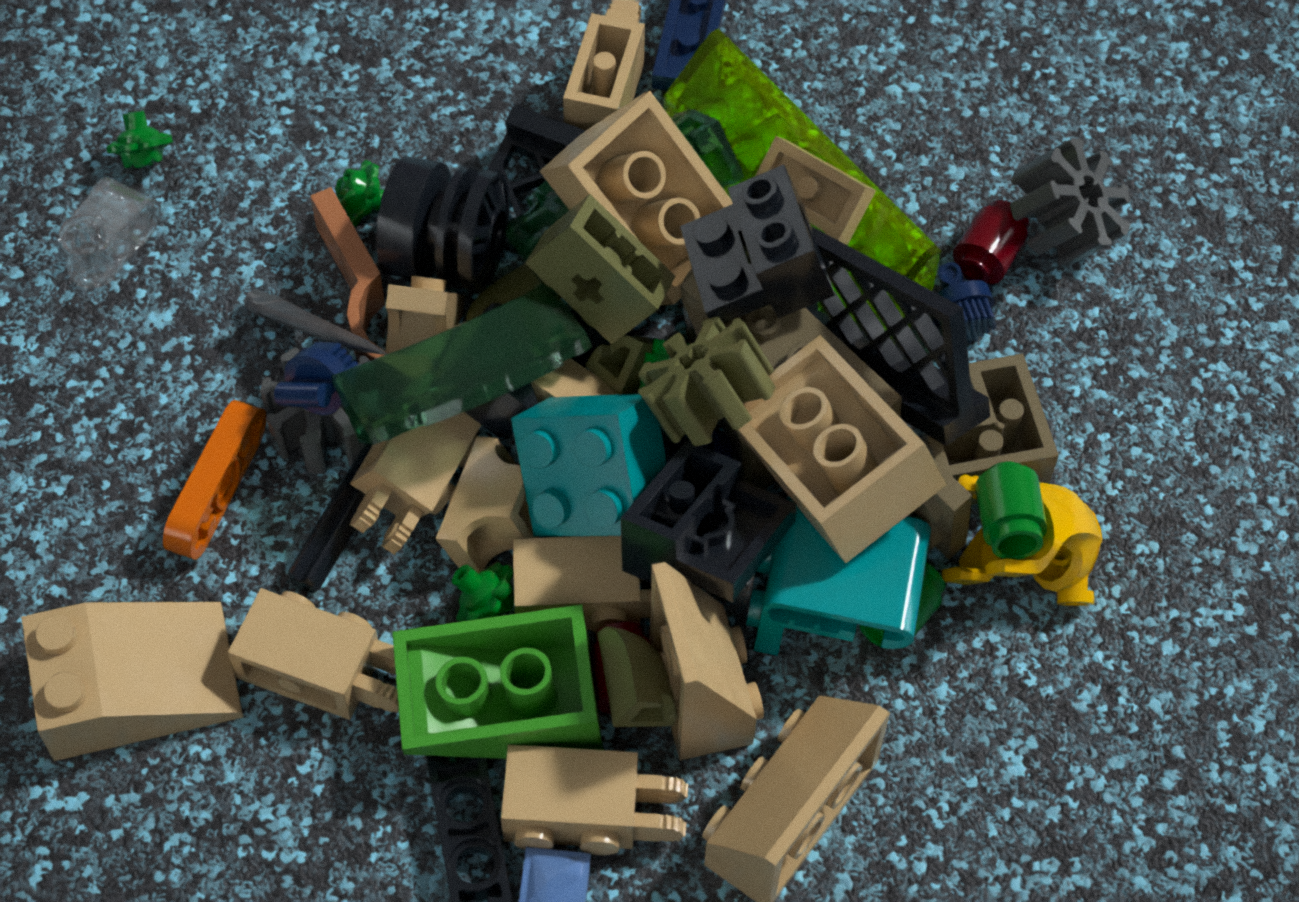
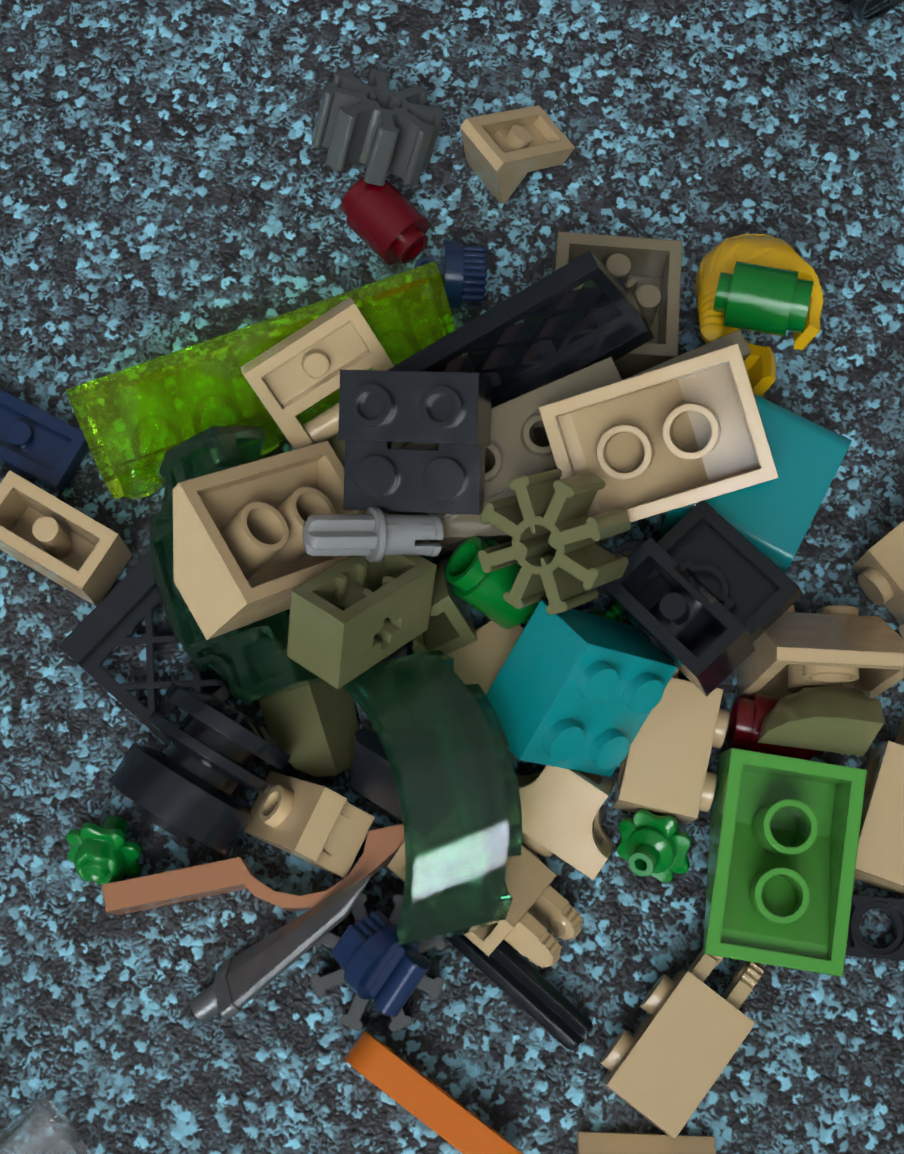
camera: 75 degrees left, 15 degrees up
none -> light grey axle [302,507,443,563]
none -> tan slope [460,105,575,204]

